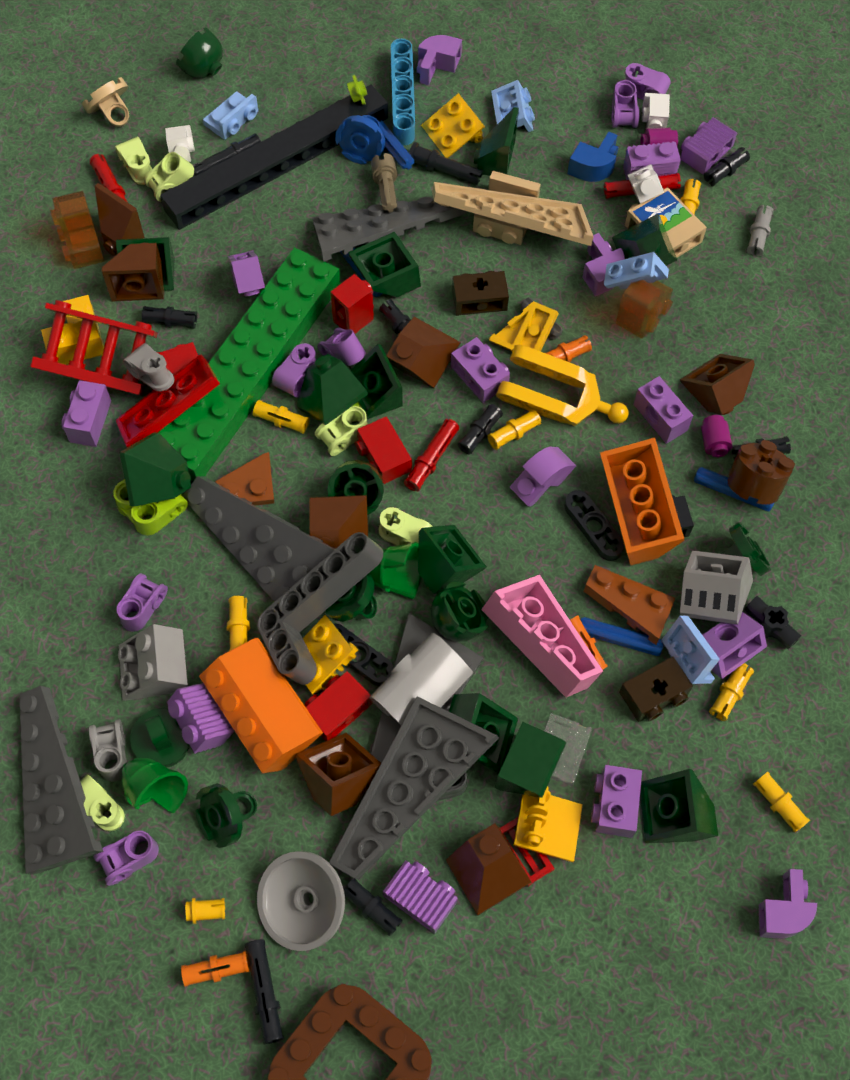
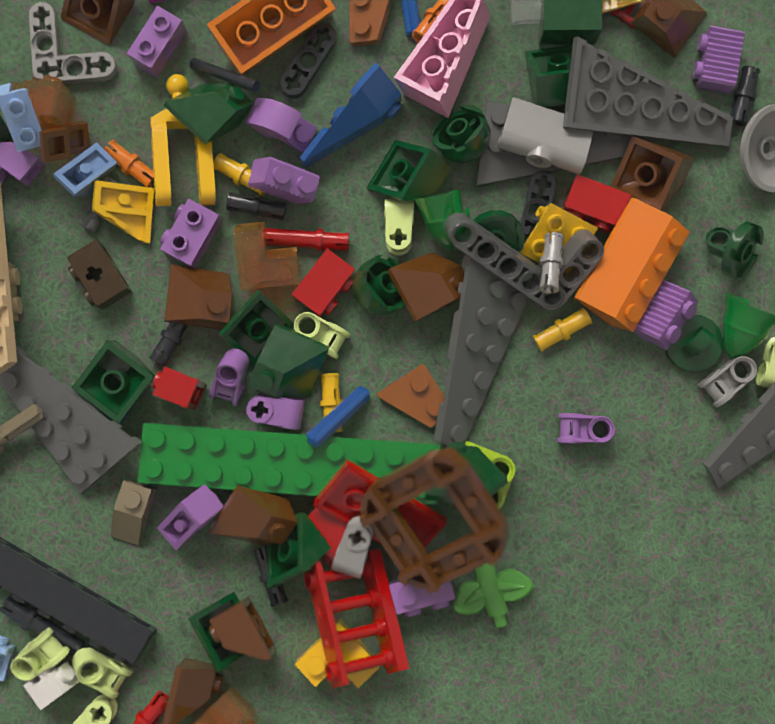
camera: 115 degrees left, 20 degrees up
light grey slope [118,624,188,701] -> none
none -> yellowish green piece [10,627,70,681]
none -> light grey beam [29,2,118,86]
none -> reddish brown slope [39,121,90,162]
none -> medium blue slope [53,142,117,197]
none -> dark tan slope [111,480,158,545]
none -> dark green slope [163,83,253,145]
none -> black bar [189,58,260,92]
none -> reddish brown slope [209,485,297,545]
none -> clear orange brick [233,222,301,290]
none -> medium lavender brick [248,156,320,204]
none -> dark green slope [267,512,331,589]
none -> blue wedge [300,63,402,168]
none -> blue axle [306,386,370,447]
none -> reddish brown plate [359,448,510,593]
none -> bright green plant [454,563,534,628]
none -> light grey pin [539,232,564,294]

